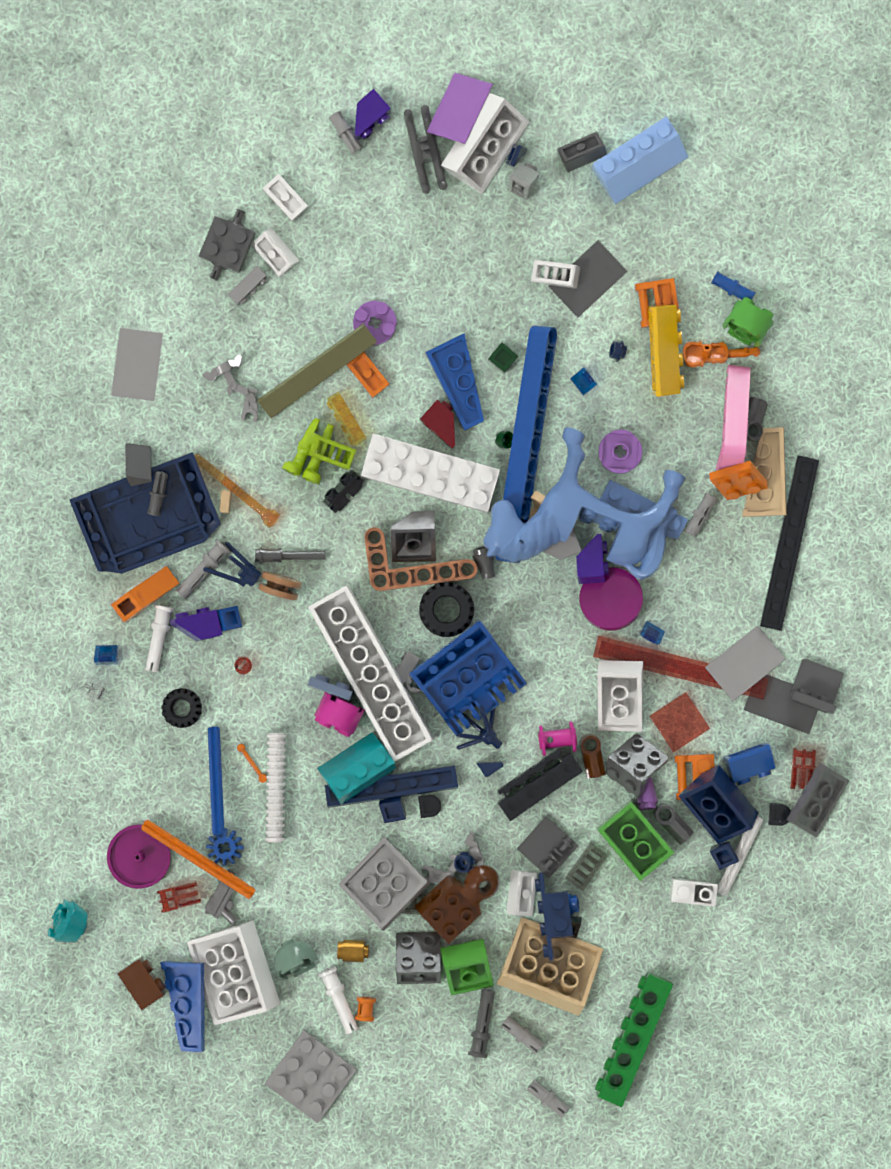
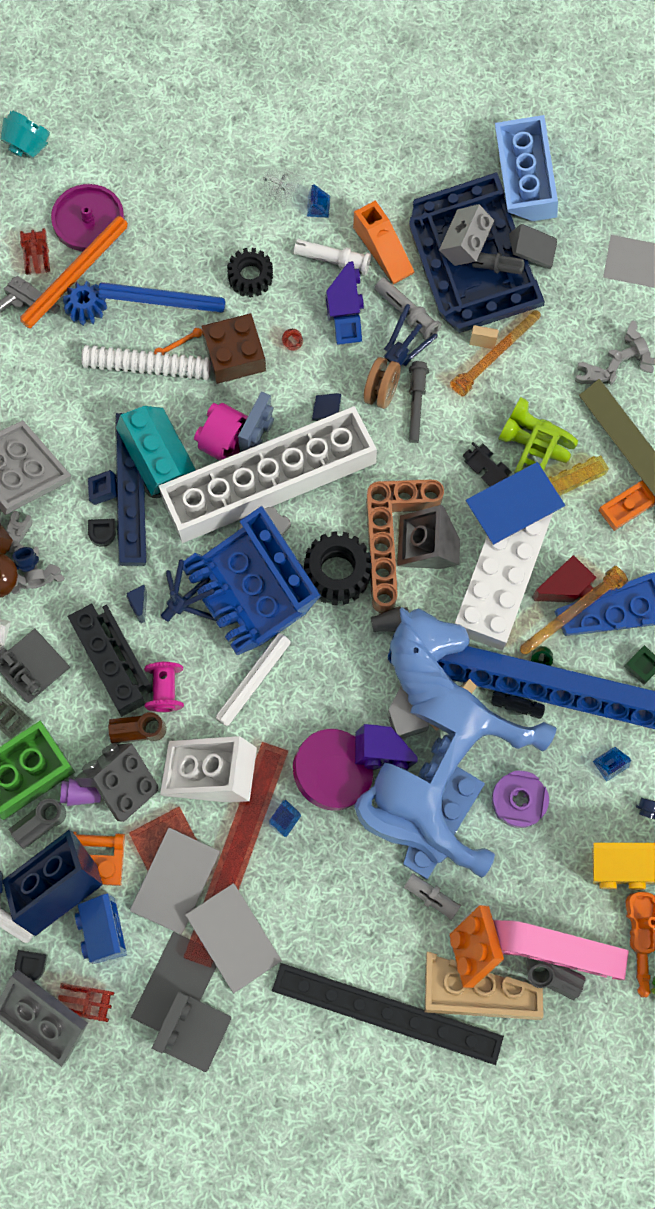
camera: 90 degrees right, 15 degrees down
none -> light grey piece [130,828,220,935]
none -> reddish brown brick [201,313,266,384]
none -> white axle [216,633,291,726]
none -> dark blue slope [312,393,342,421]
none -> light grey brick [439,204,494,266]
none -> blue piece [465,462,566,545]
none -> black axle [491,691,545,719]
none -> light blue slope [495,115,558,221]
none -> clear orange piece [520,565,628,654]

